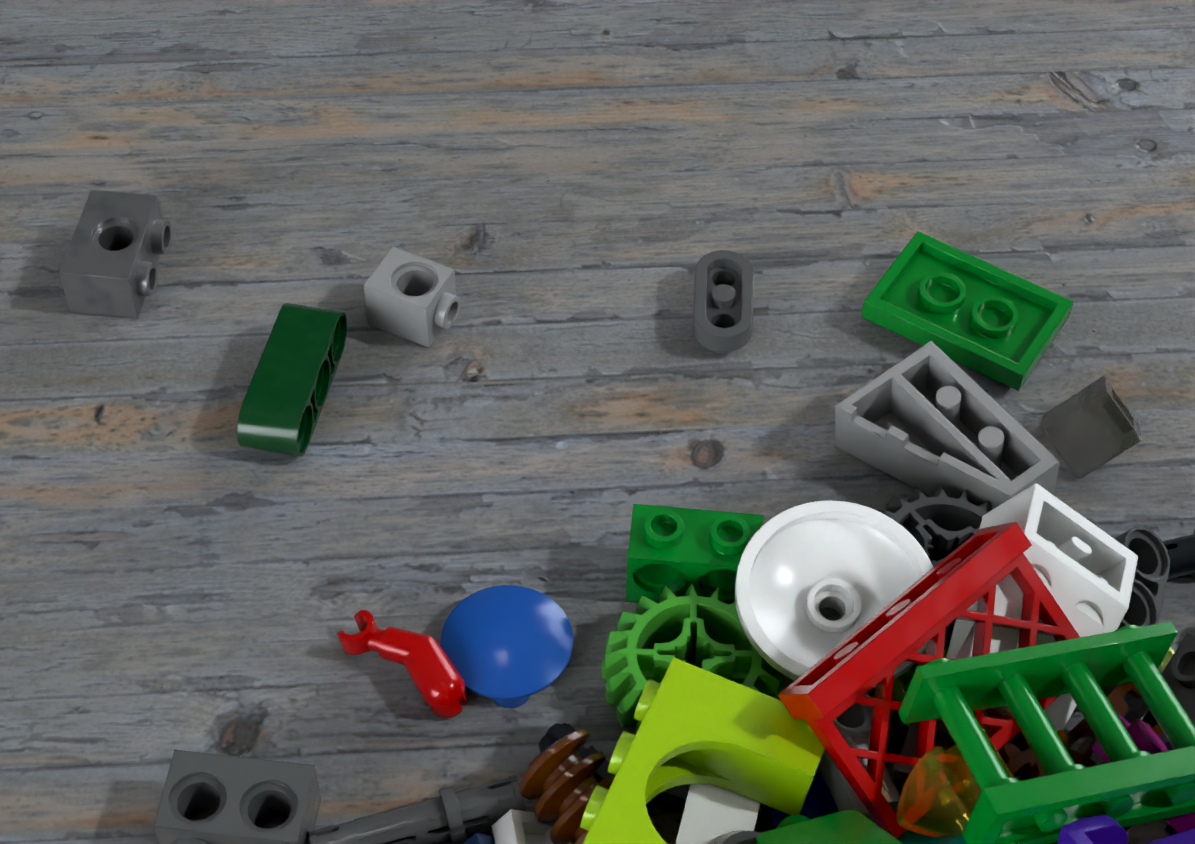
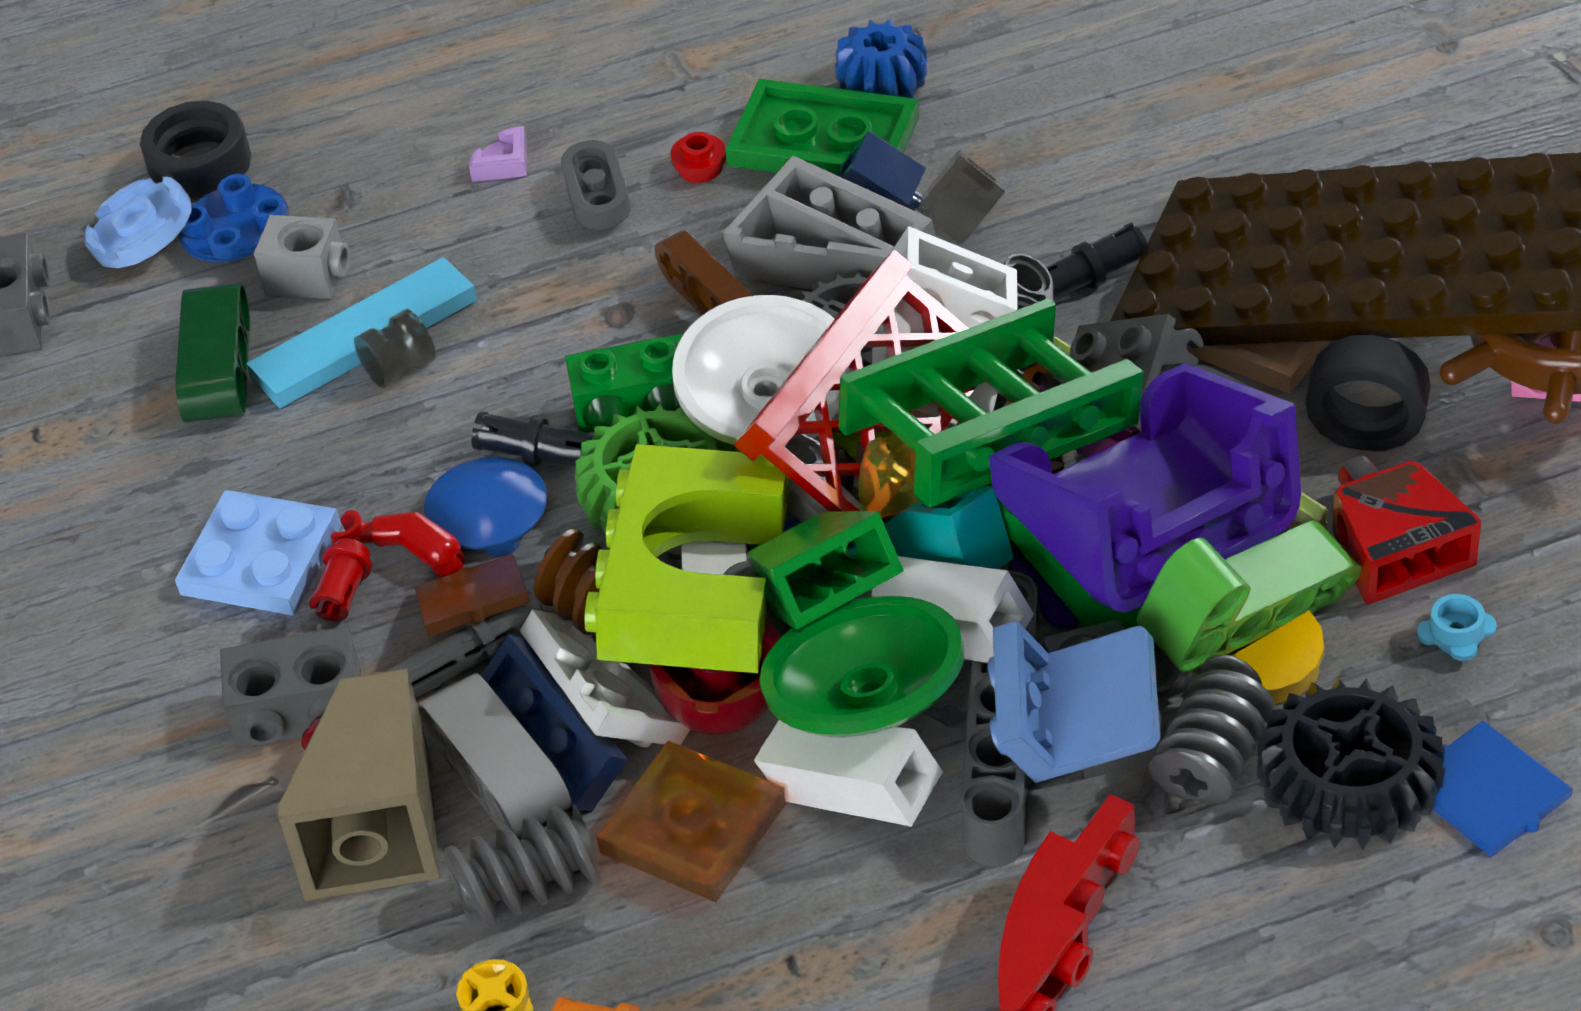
camera: 10 degrees left, 5 degrees down
none -> light blue tile [84,177,192,268]
none -> black tyre [140,100,251,199]
none -> light blue plate [175,490,342,616]
none -> blue dish [179,174,289,262]
none -> medium azure tile [246,257,477,409]
none -> red pin [309,538,372,621]
none -> clear smoke wheel [354,309,436,388]
none -> reddish brown piece [415,553,530,637]
none -> lavender tile [469,126,527,182]
none -> black pin [471,411,594,467]
none -> reddish brown beam [655,230,754,315]
none -> red plate [670,132,727,183]
none -> blue gear [835,19,927,98]
none -> dark blue brick [837,131,926,211]

